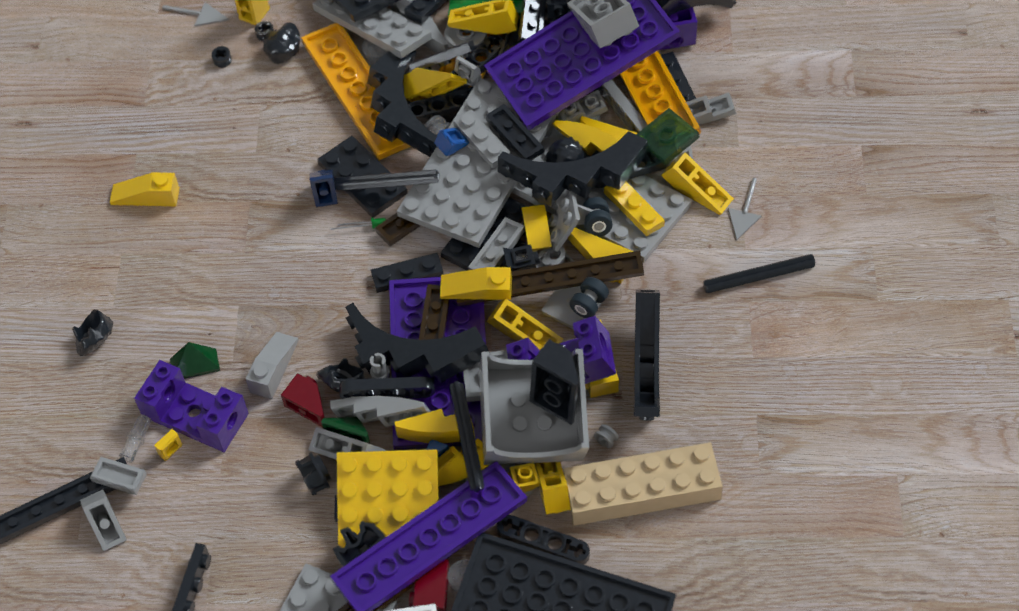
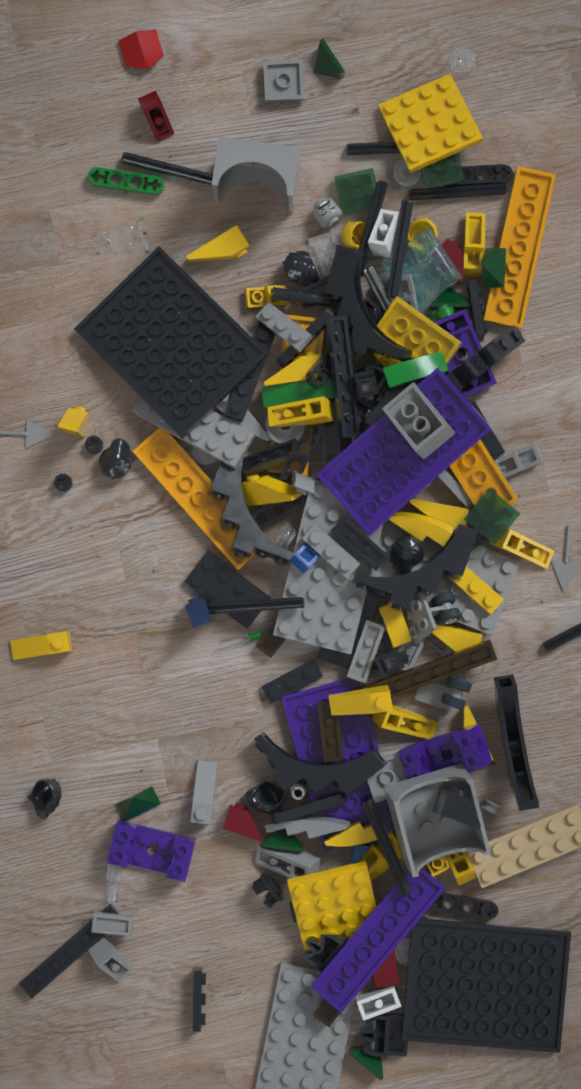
camera: 20 degrees left, 30 degrees up
yellow tile [154,429,182,461] -> none

